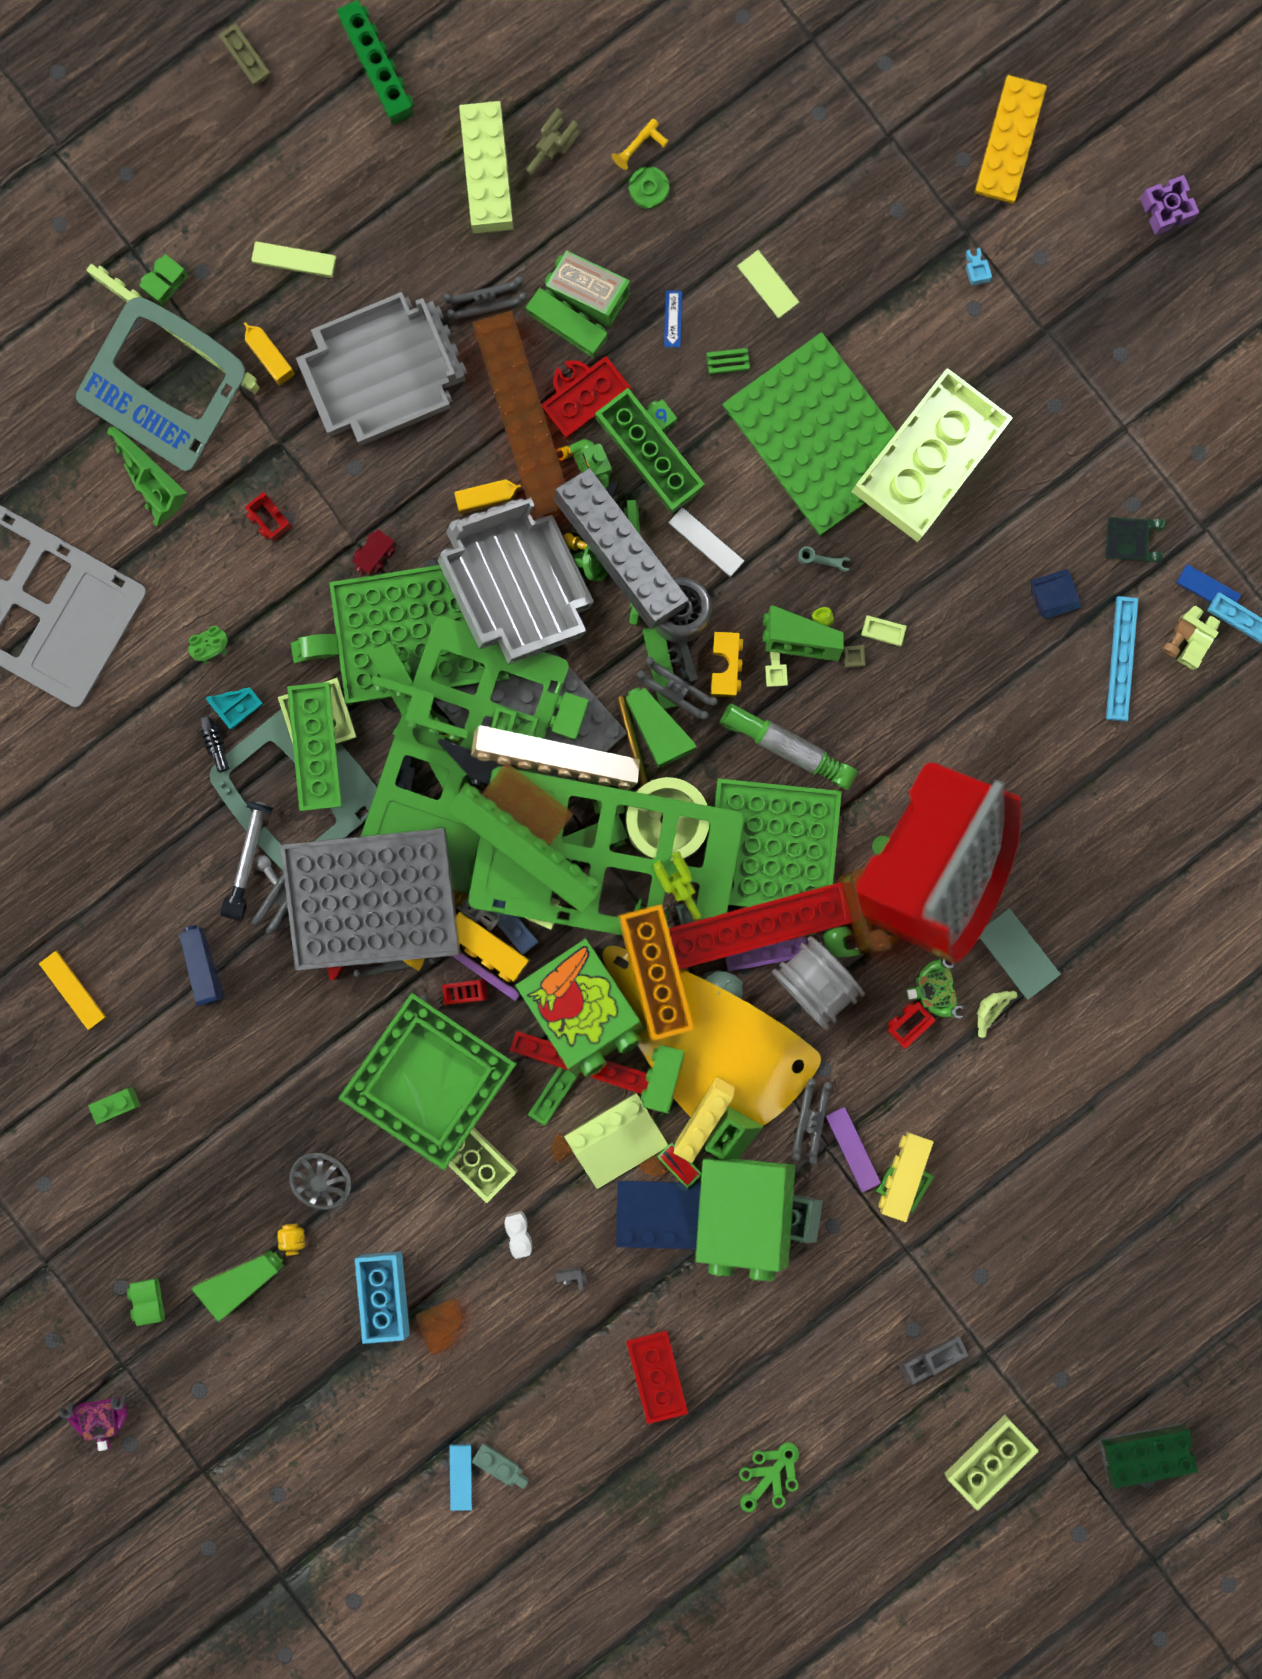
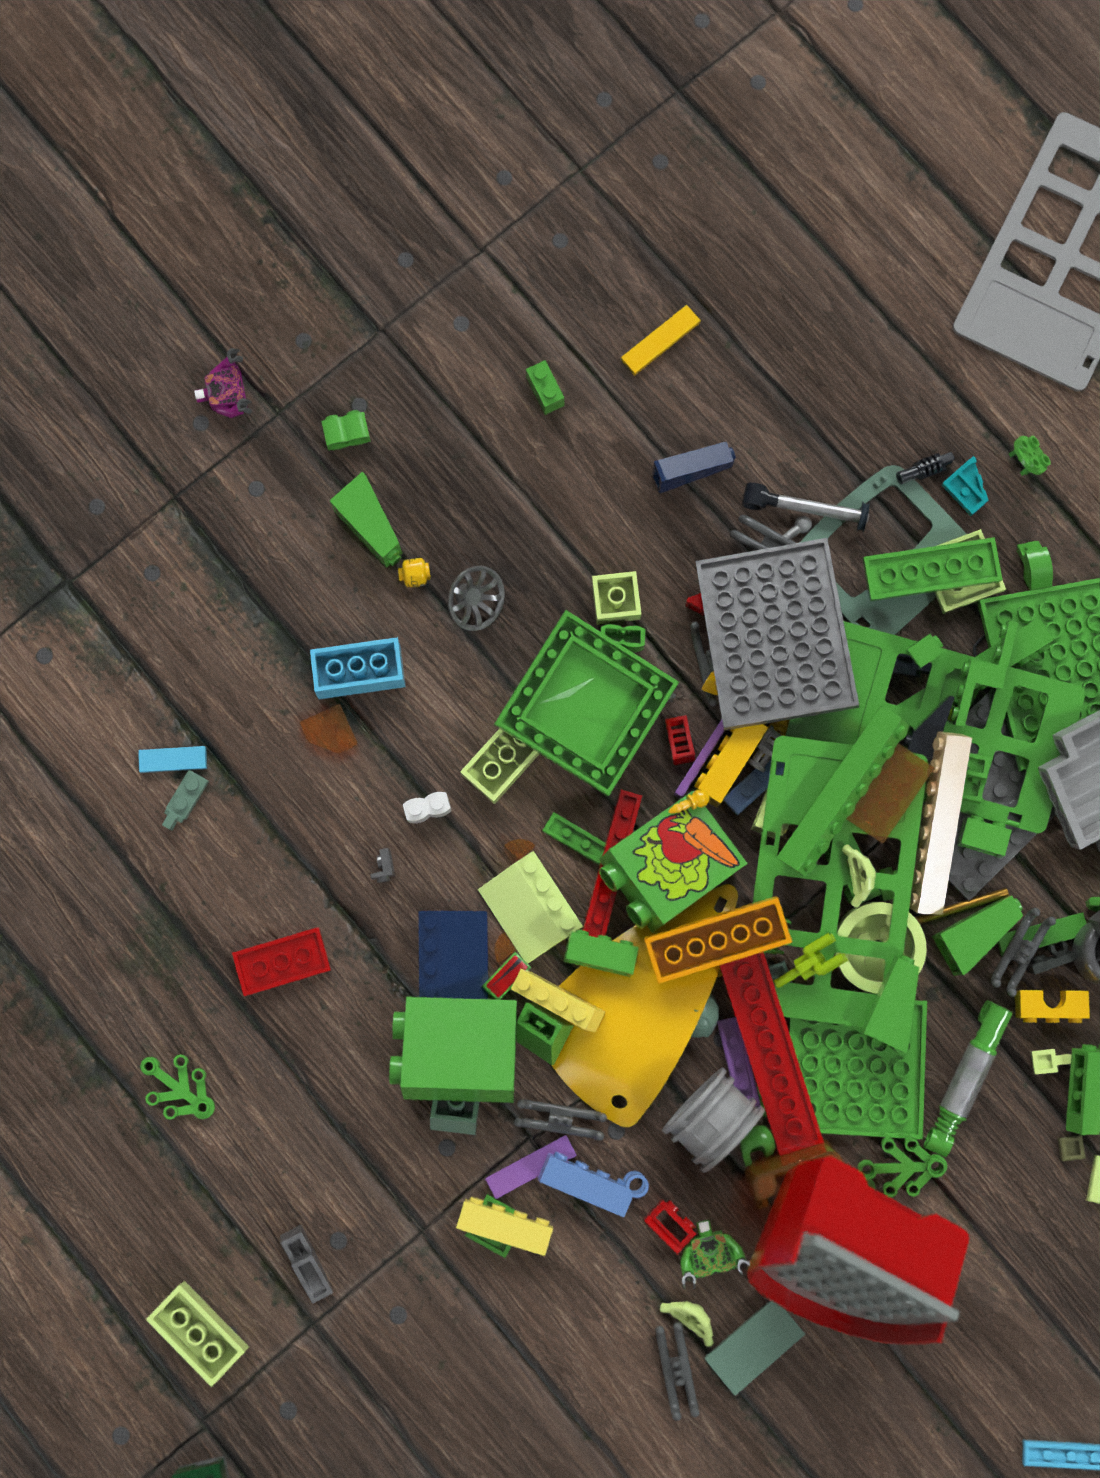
camera: 85 degrees right, 5 degrees down
none -> medium blue hinge [538,1151,649,1217]
none -> yellowish green brick [592,571,641,625]
none -> bright green brick [601,624,645,652]
none -> dark grey piece [655,1322,700,1421]
none -> yellow bar [669,789,710,813]
none -> yellowish green piece [842,844,876,907]
none -> bright green plant [857,1136,947,1198]
none -> bright green slope [861,955,920,1053]
none -> bright green brick [906,634,943,668]

